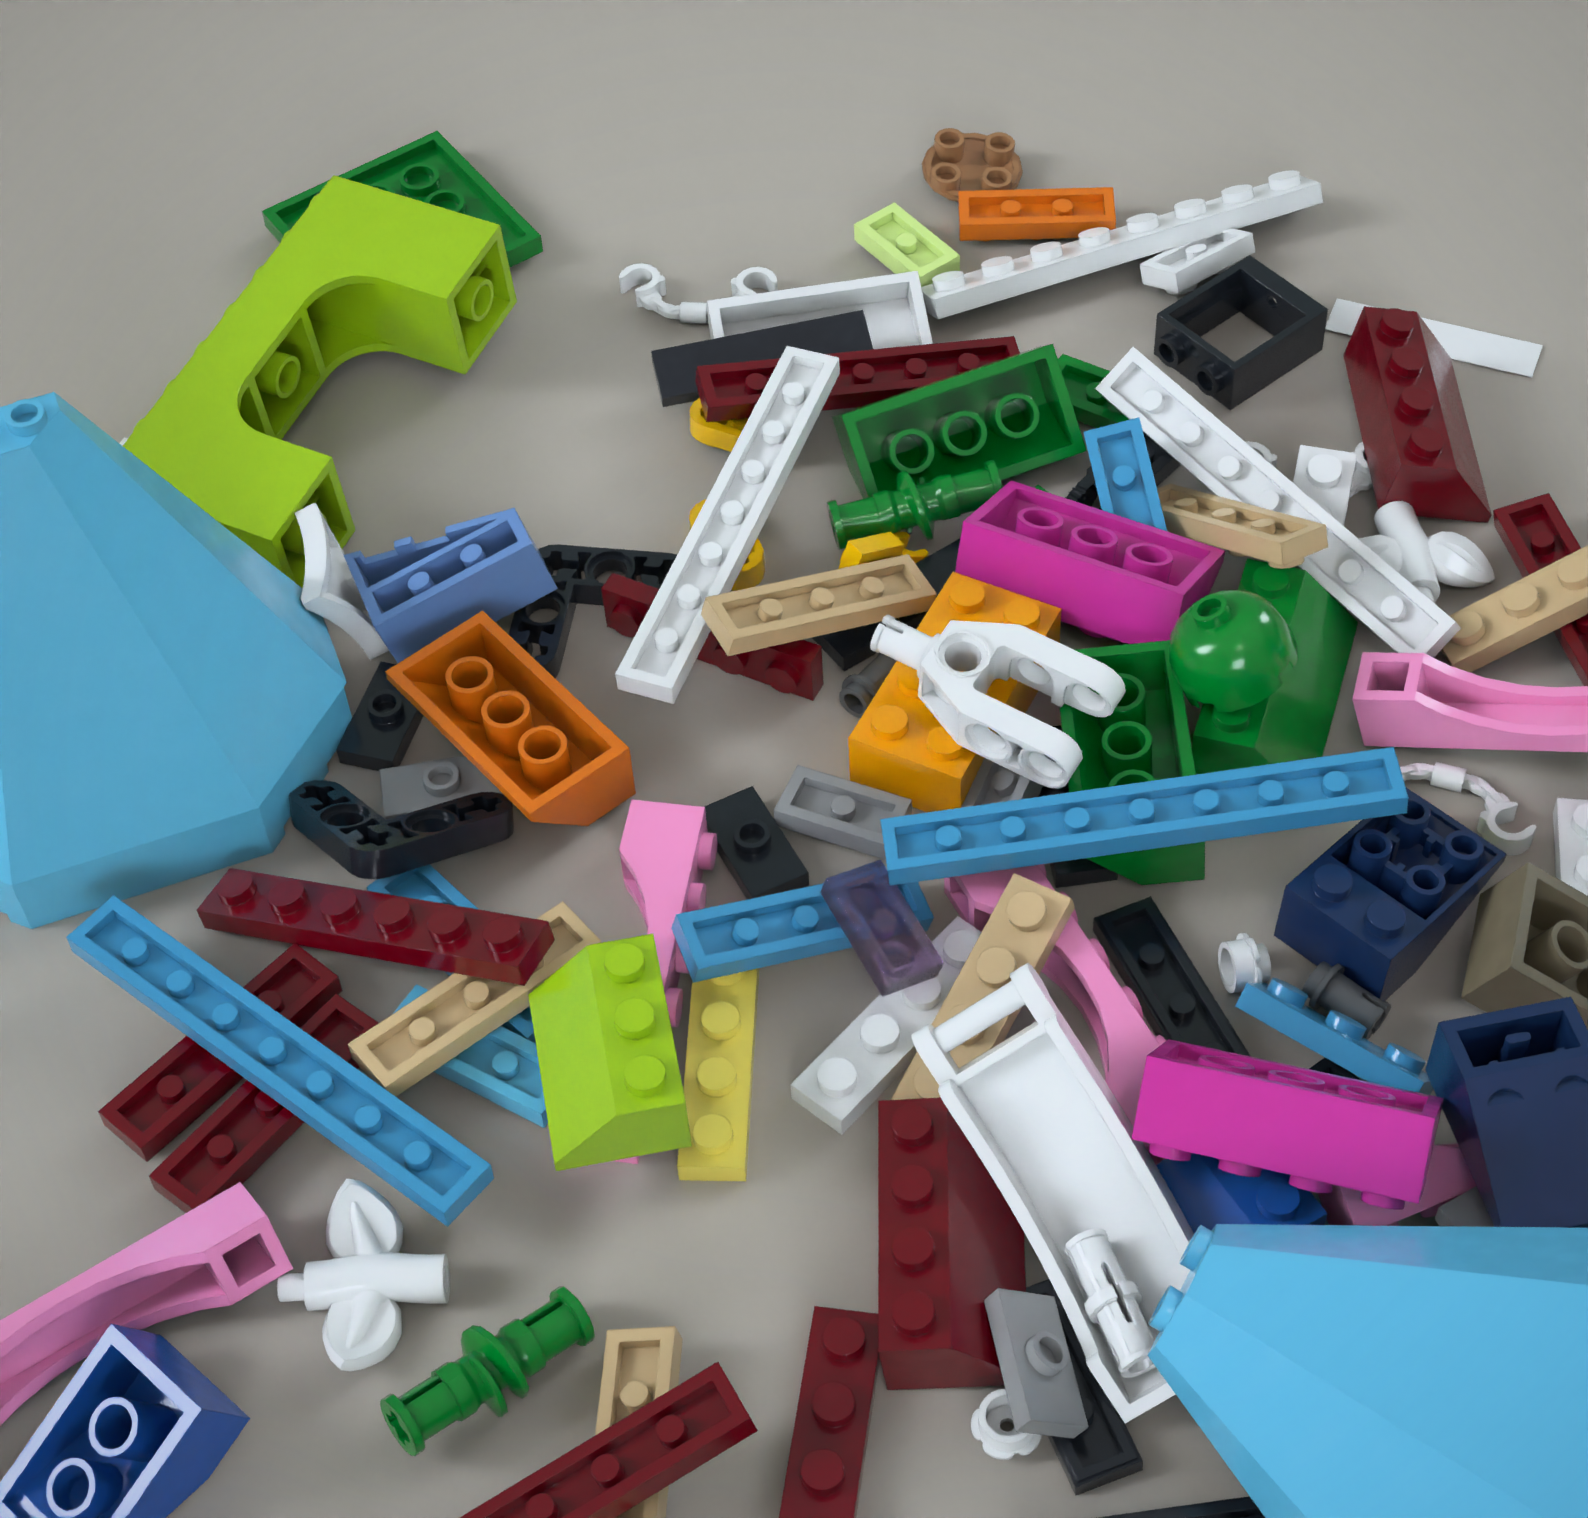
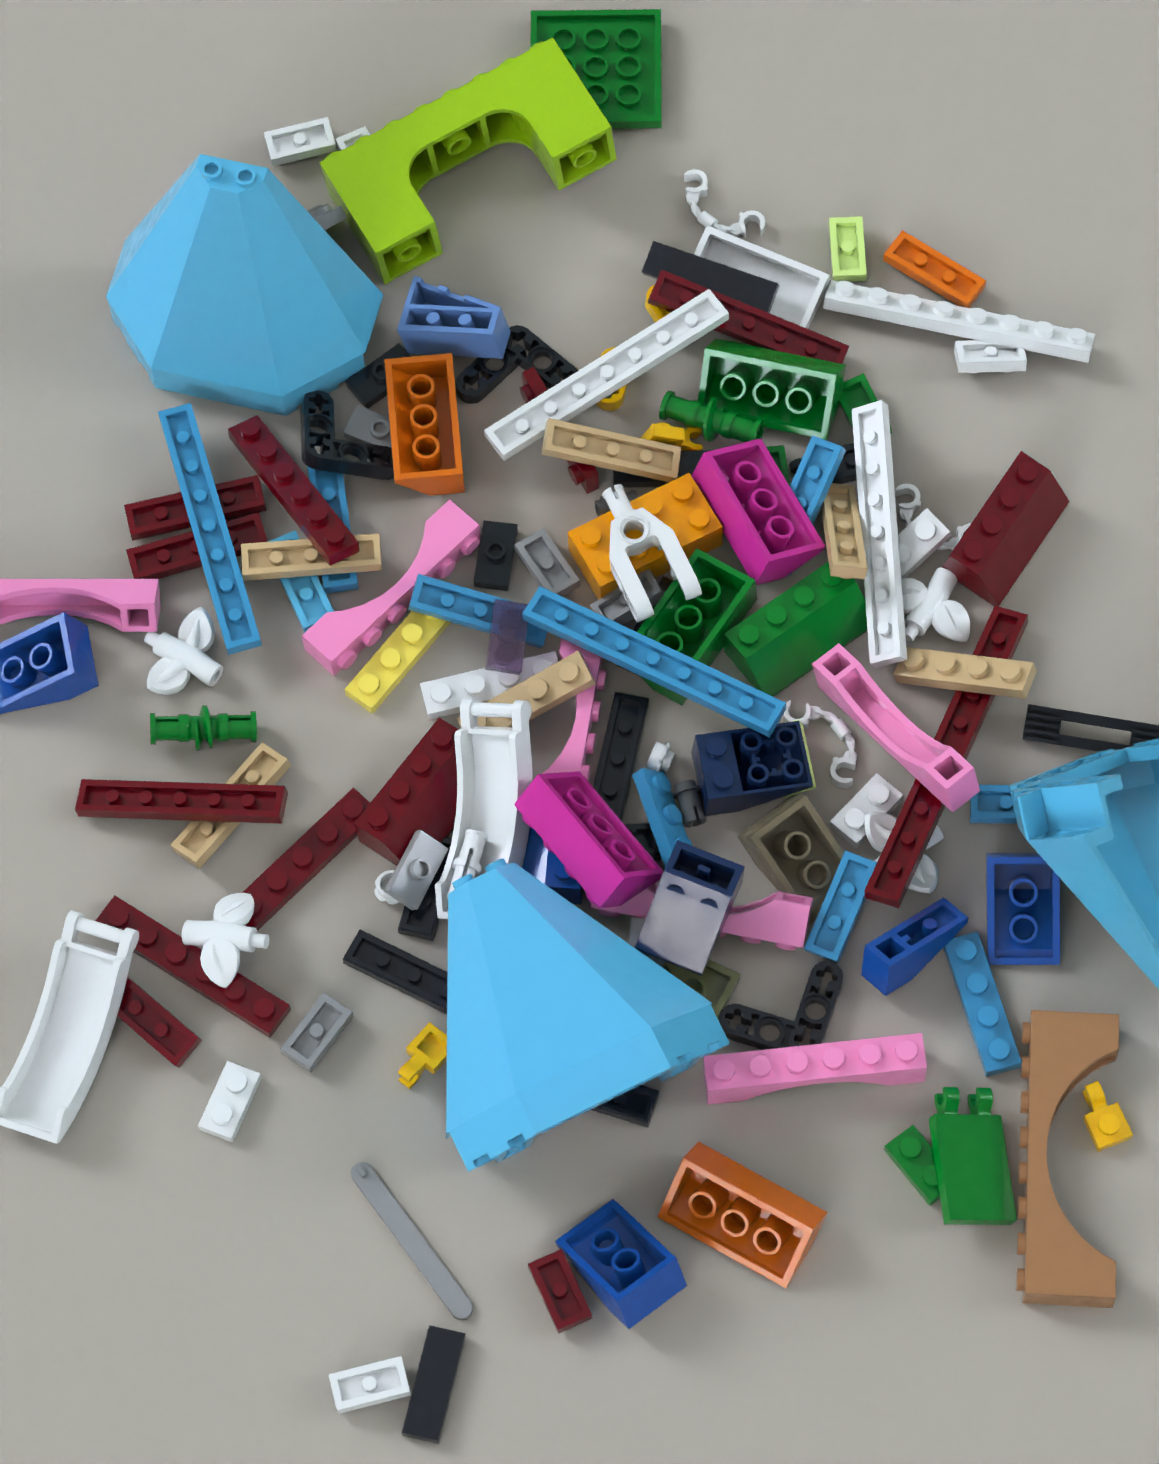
camera: 35 degrees right, 15 degrees up
white plate [295,502,389,660] -> none
lime slope [528,934,692,1171] -> none
medium nougat dish [922,128,1023,202] -> none
black window [1154,255,1328,410] -> none
green cylinder [1169,590,1298,713] -> none
white sticker [1325,298,1543,378] -> none

